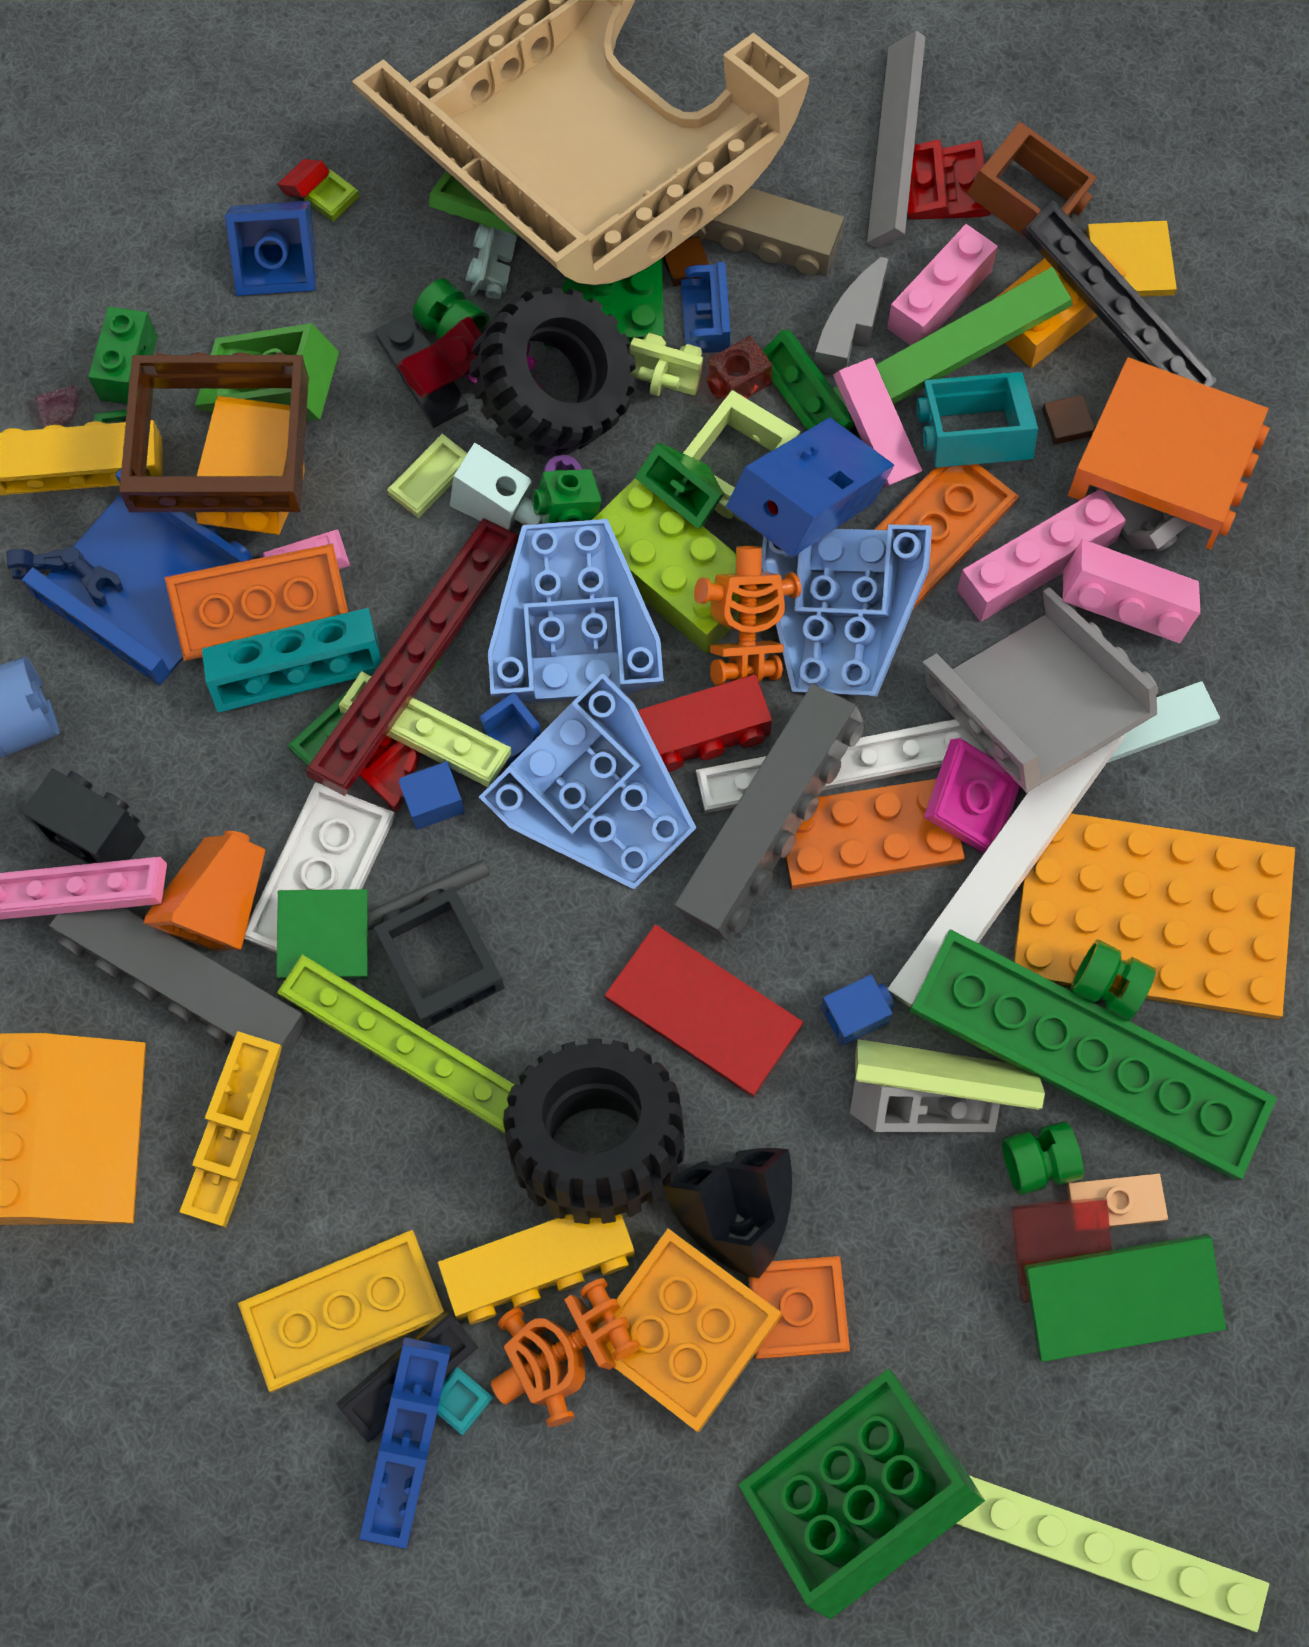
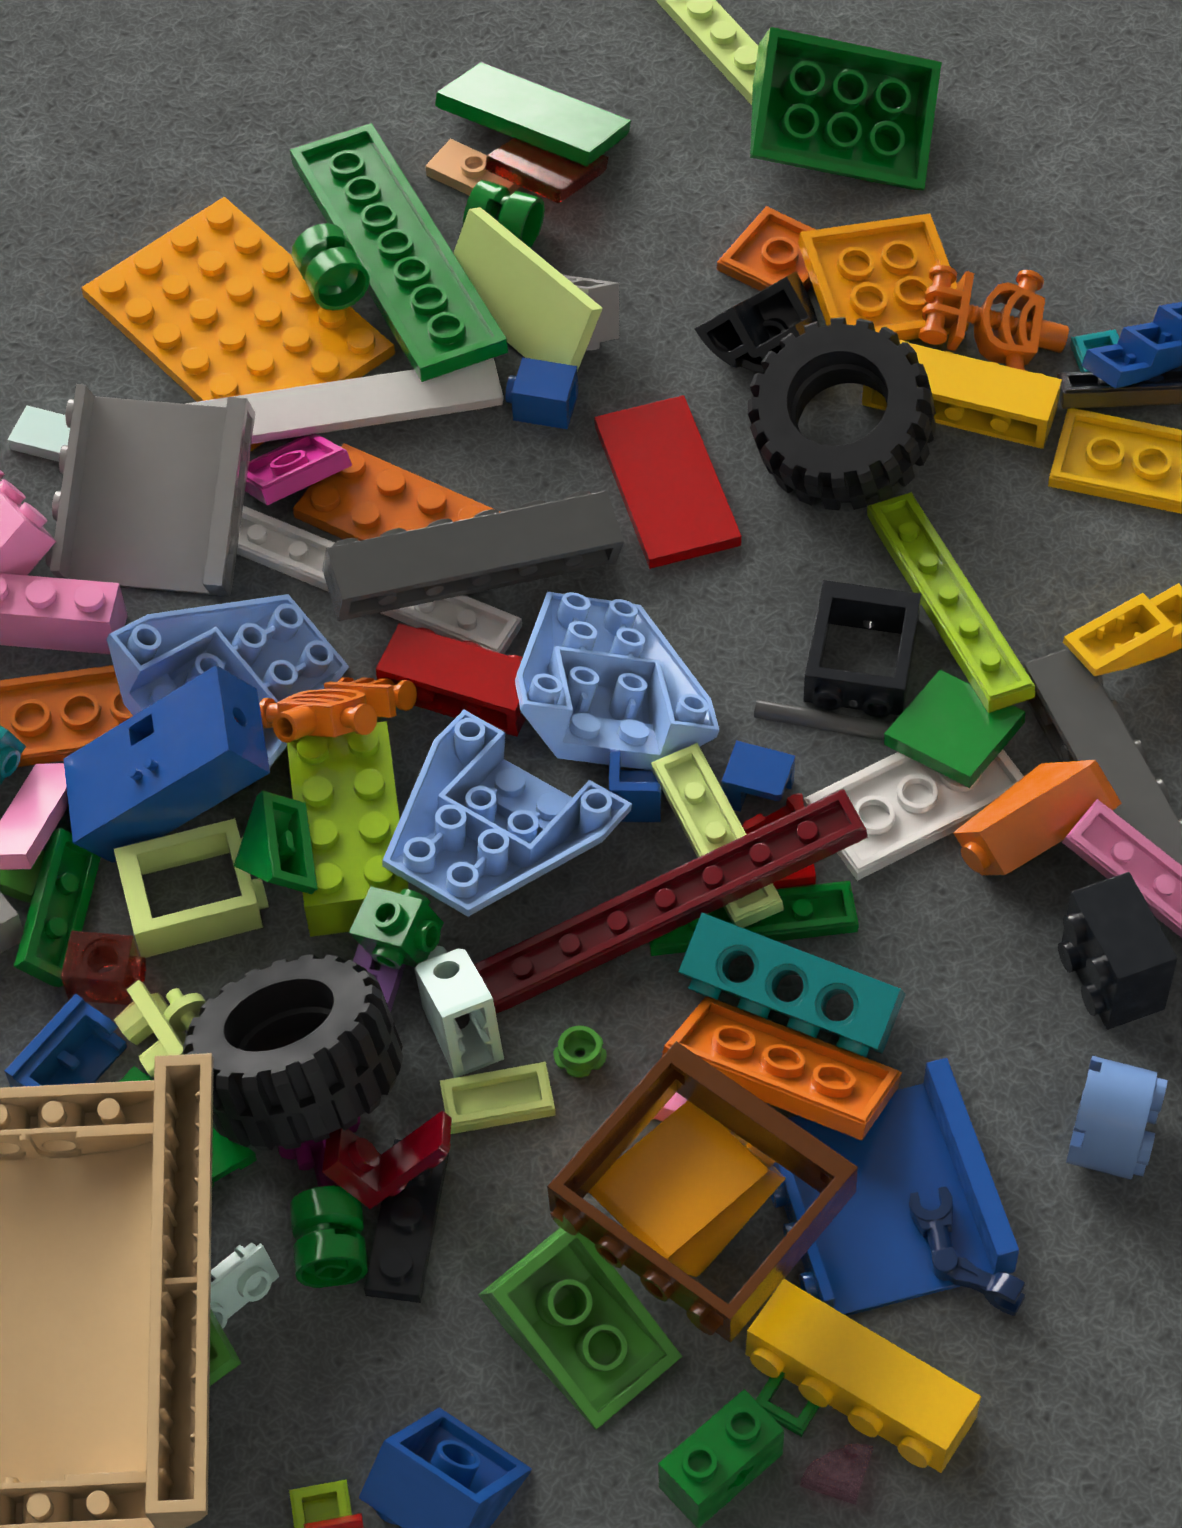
camera: 140 degrees left, 15 degrees down
none -> bright green plate [553,1026,607,1077]

